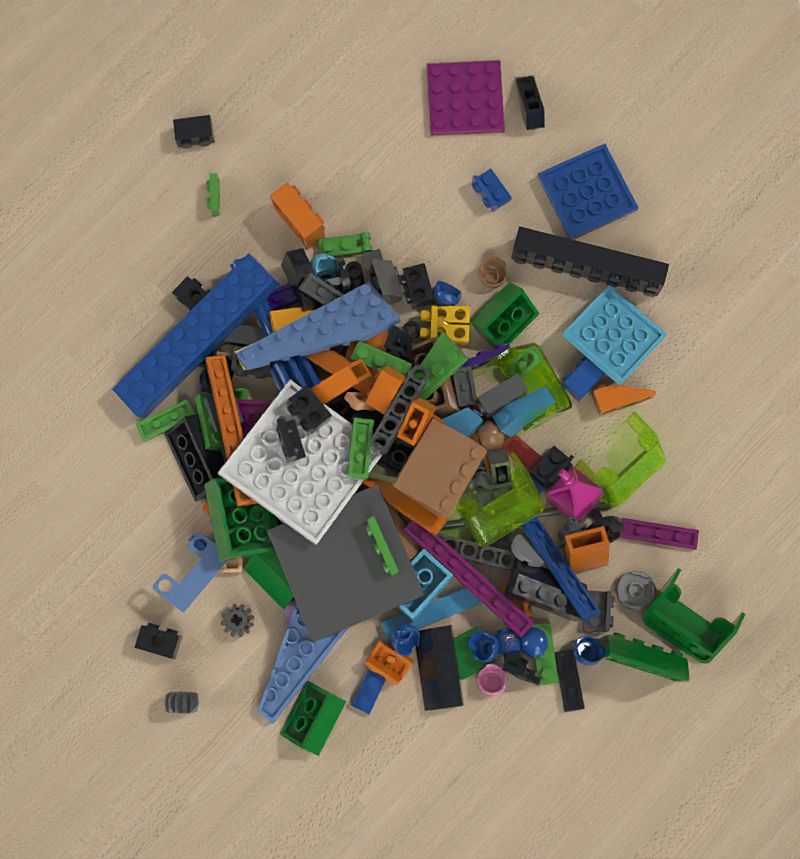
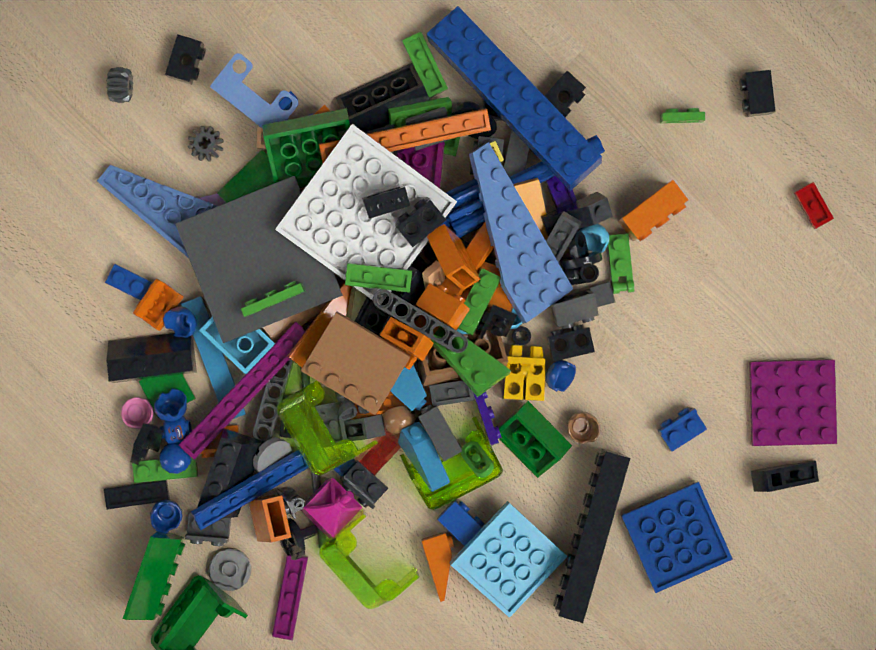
camera: 85 degrees right, 10 degrees up
green slope [280,680,347,756] -> none
none -> red plate [794,182,834,229]

